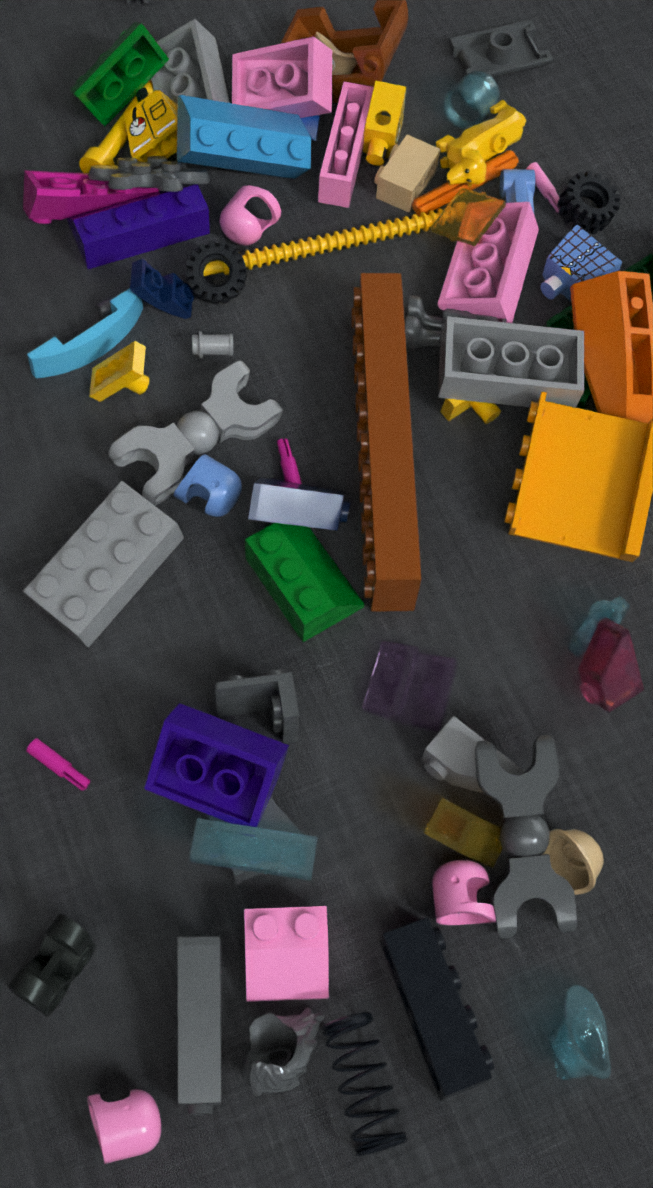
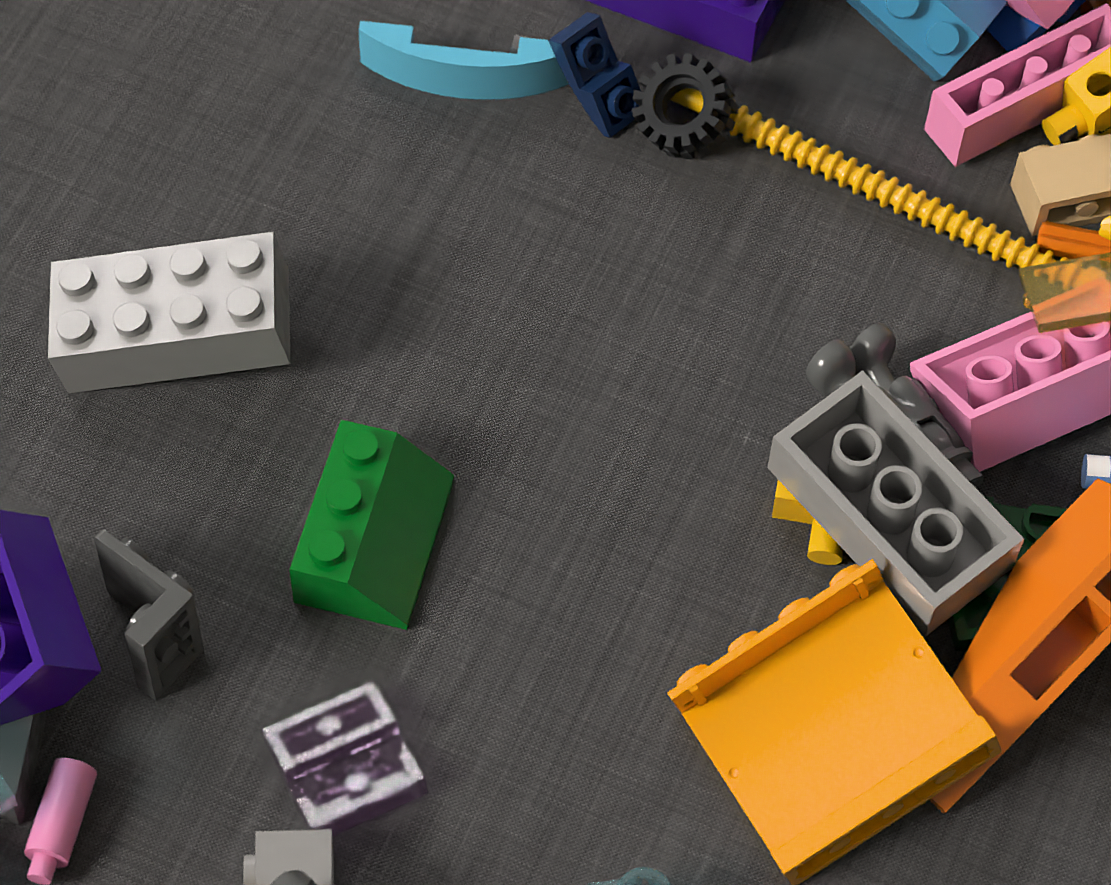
camera: 50 degrees right, 5 degrees down
yellow tile [89,341,150,402] -> none
light grey piece [108,361,283,506] -> none
medium blue helmet [174,454,242,517] -> none
light grey pin [192,331,233,358] -> none
bright pink helmet [219,185,281,246] -> none
slope [248,477,350,531] -> none
dark pink pin [277,438,302,484] -> none
dark orange brick [351,273,421,612] -> none
none -> bright pink cylinder [24,758,97,885]

